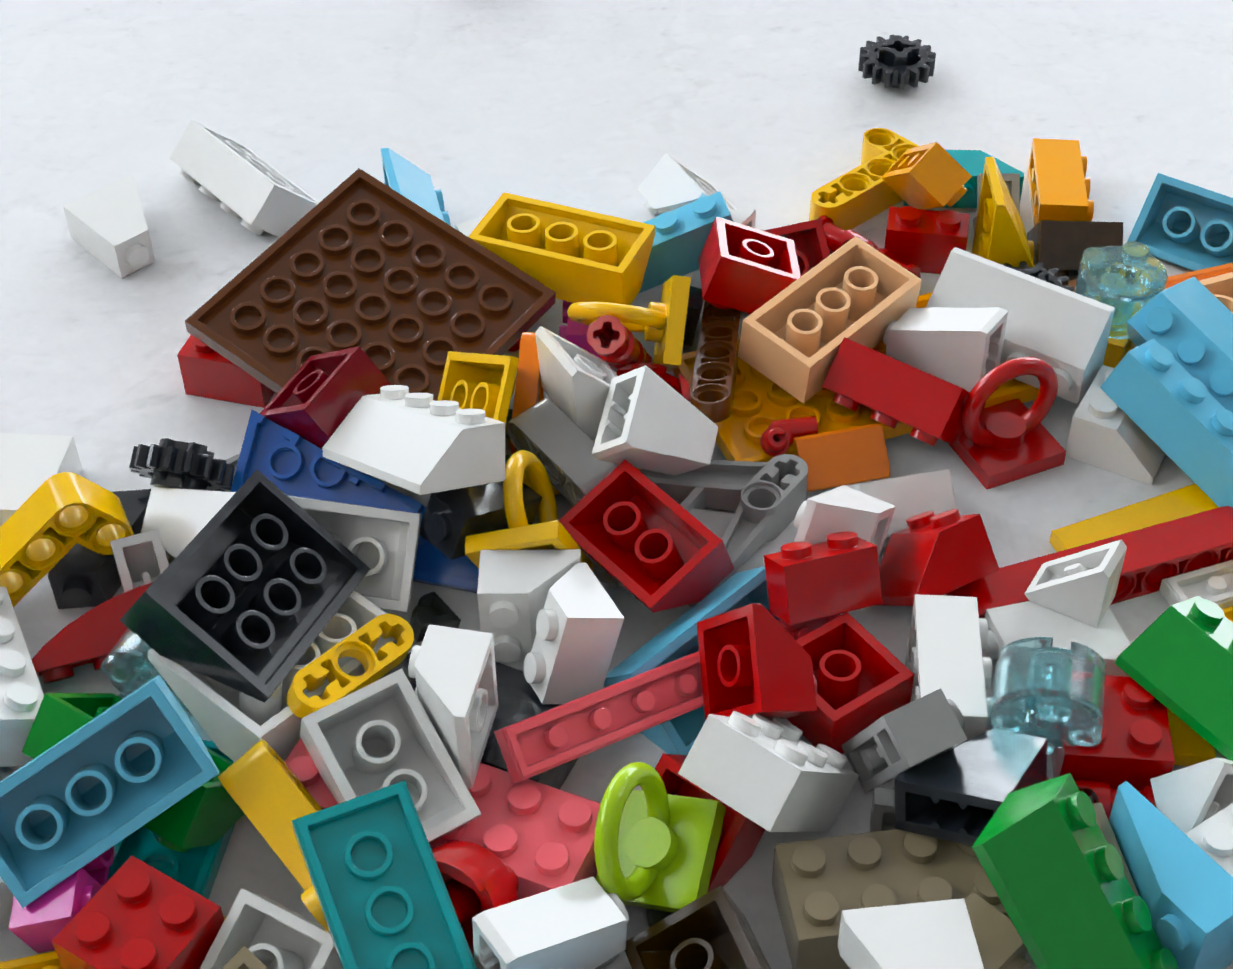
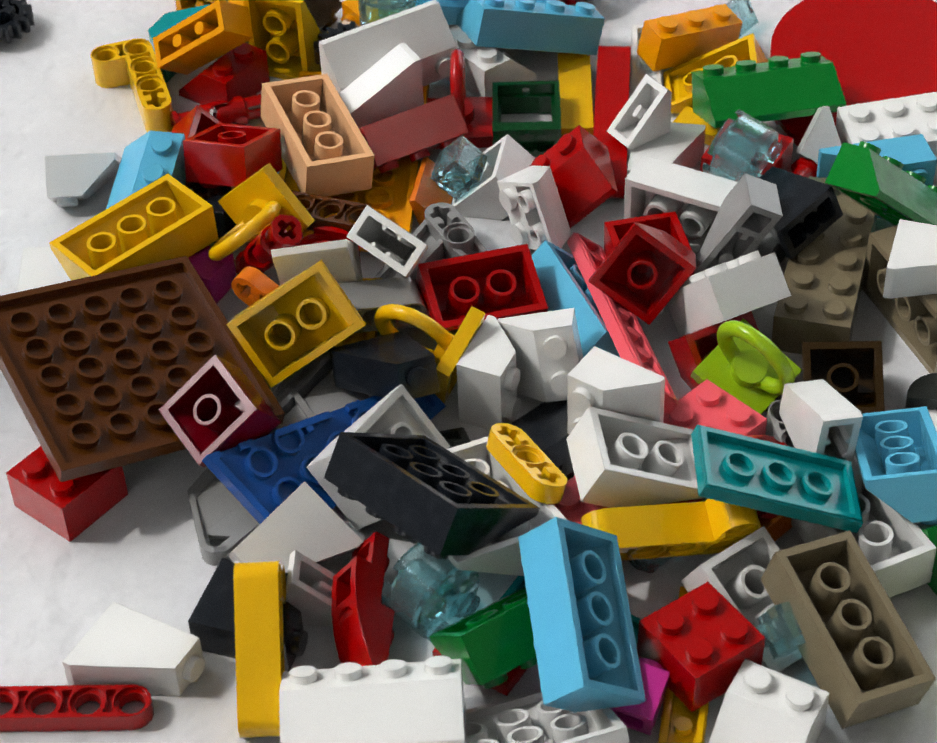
camera: 65 degrees left, 0 degrees up
black gear [129,438,235,492] -> none
white slope [322,385,506,495] -> none
red arm [760,416,818,456] -> none
red brick [764,532,883,625] -> none
none -> clear light blue brick [431,135,487,200]
none -> dark green window [492,81,561,157]

